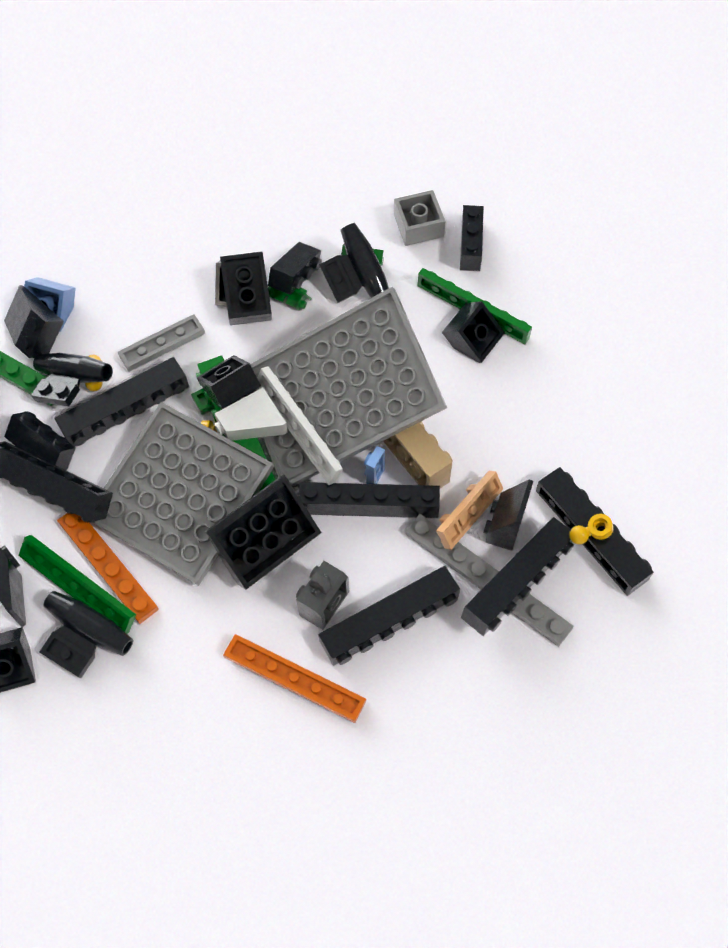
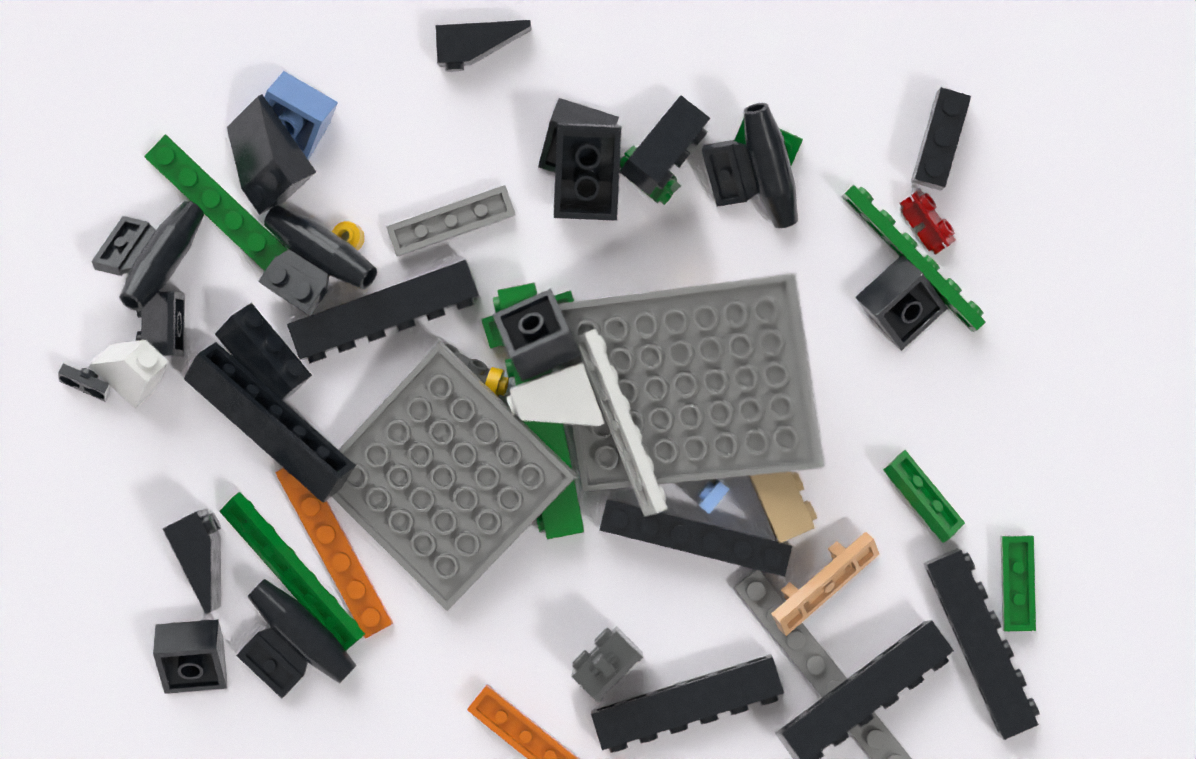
camera: 10 degrees right, 25 degrees up
black slope [205,474,322,590] -> none
light grey brick [394,190,446,246] -> none
black slope [483,479,534,551] -> none
yellow plate [569,514,613,545] -> none
none -> black slope [435,20,532,72]
none -> green plate [883,450,965,543]
none -> red hinge [899,189,956,255]
none -> green plate [1000,535,1036,632]

